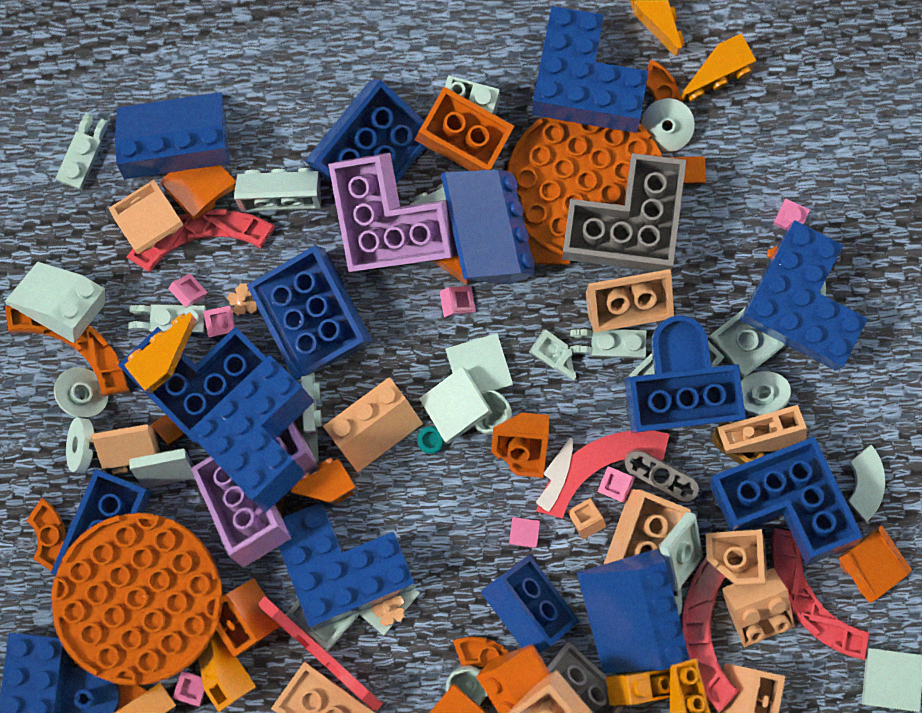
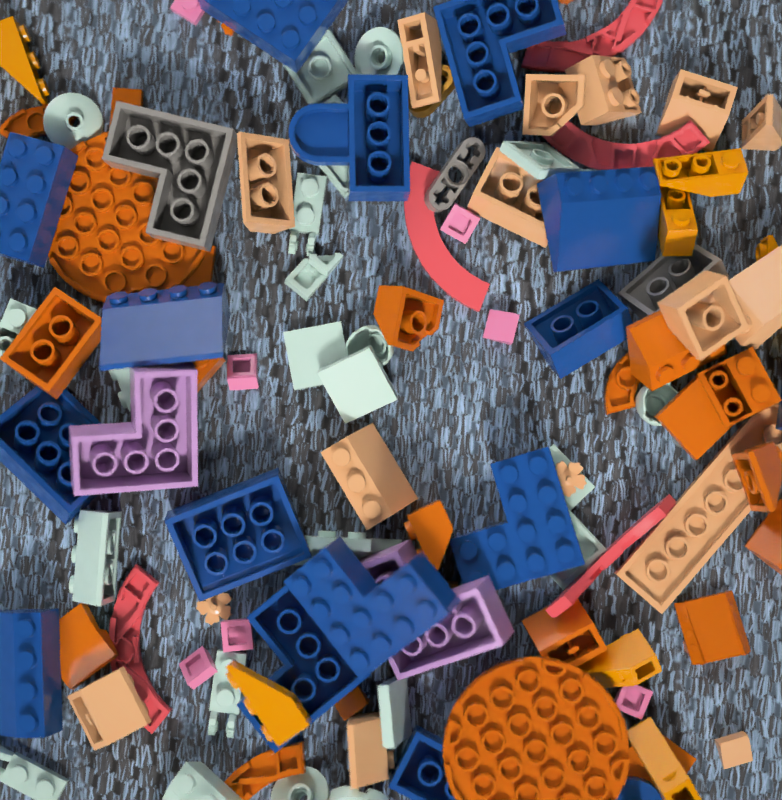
camera: 80 degrees left, 5 degrees up
teal tile [417,426,444,454] -> none
white sticker [536,438,573,512] -> none
light nougat slope [567,498,606,540] -> none

